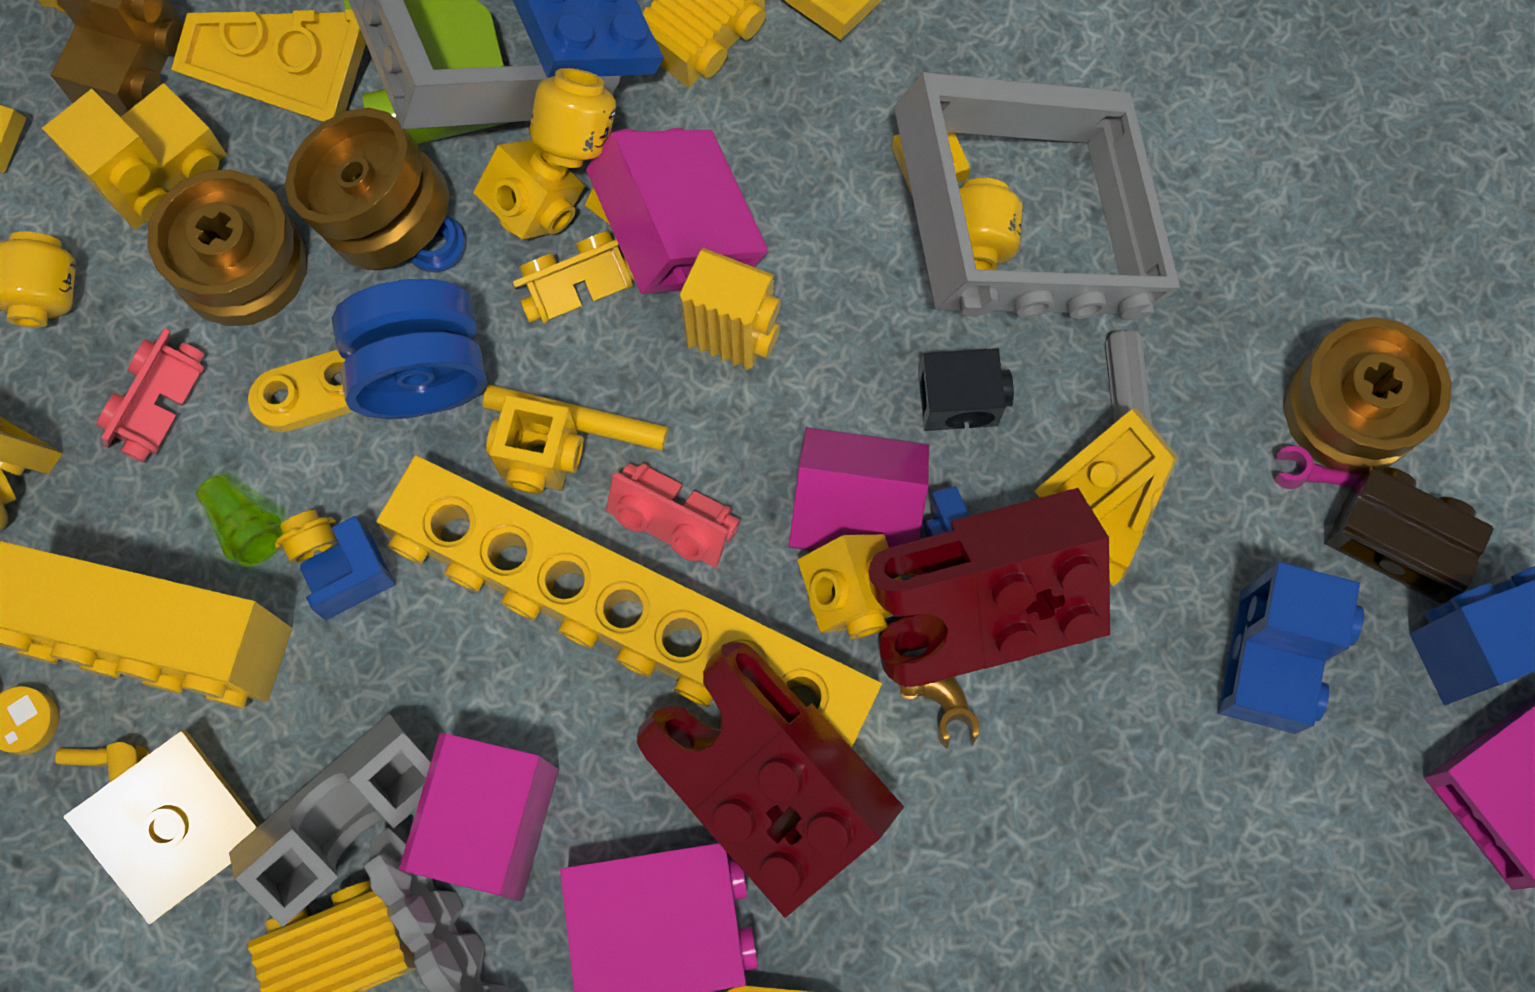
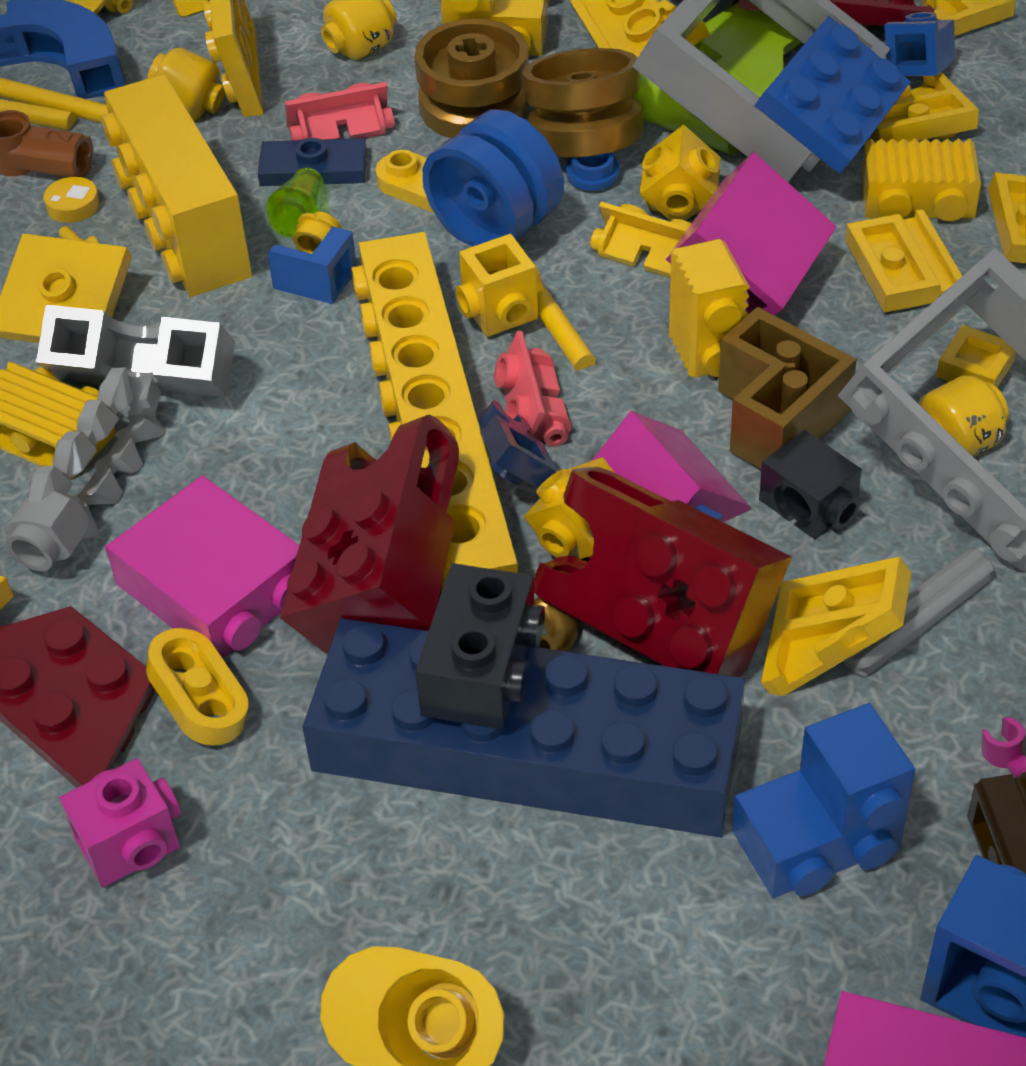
camera: 55 degrees right, 25 degrees down
dark pink slope [398,733,559,901] -> none
yellow head [529,68,616,168] -> none
none -> dark blue plate [258,138,367,186]
none -> dark blue brick [302,618,746,838]
none -> black brick [415,563,545,730]
none -> dark blue plate [478,400,558,488]
none -> pearl gold brick [718,307,857,469]
none -> yellow plate [845,209,962,313]

